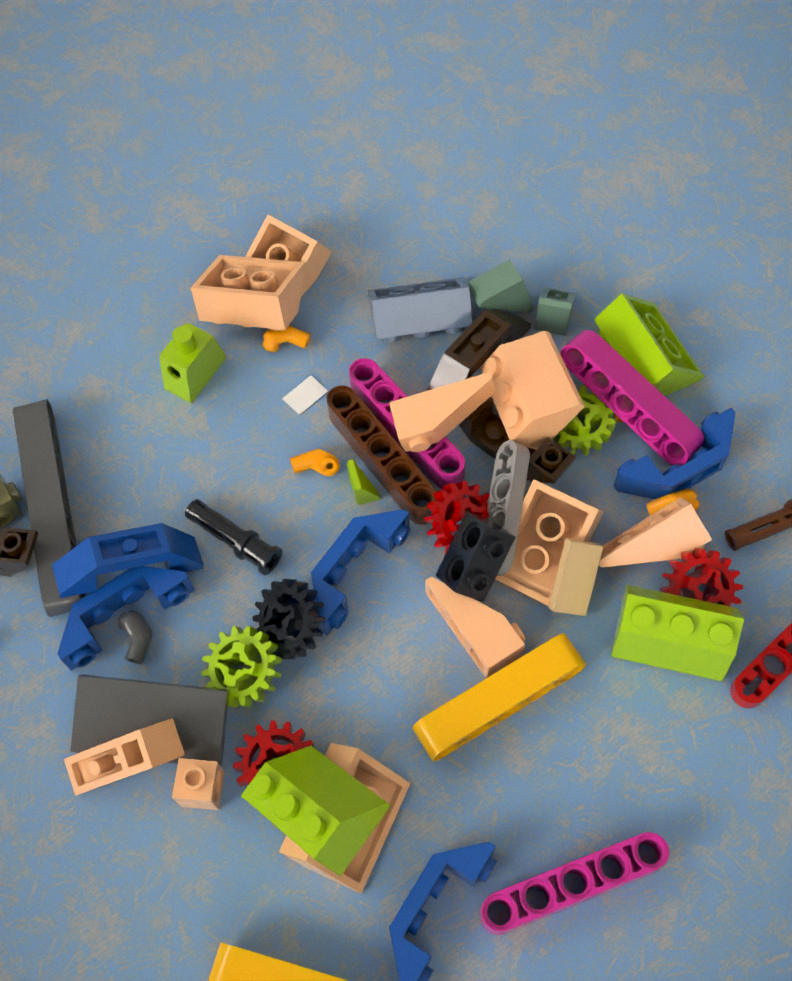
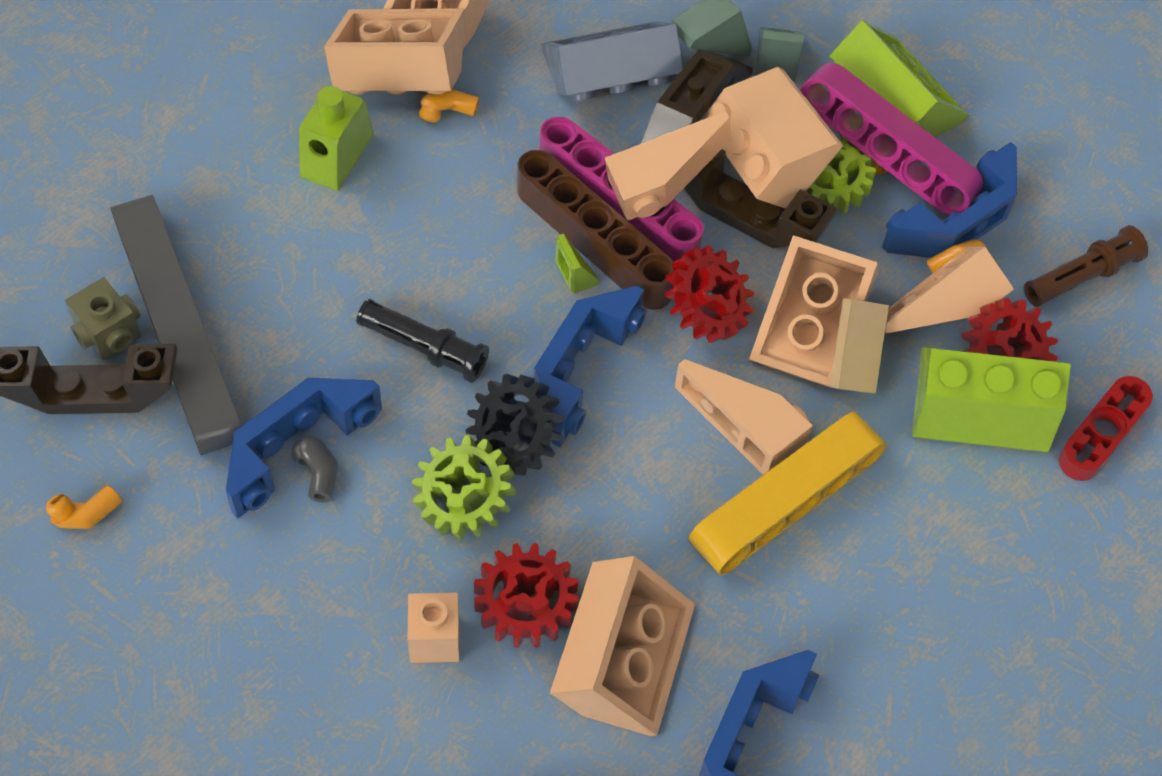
camera: 15 degrees left, 5 degrees down
blue slope [52,523,204,598] -> none
light nougat slope [64,718,185,796] -> none
dark grey tile [70,674,229,766] -> none
lime slope [241,746,391,877] -> none
white sticker [282,376,328,415] -> none
light orange arm [289,449,340,476] -> none
black brick [435,511,516,602] -> none
dark pink beam [480,832,669,935] -> none
light grey beam [486,440,530,576] -> none

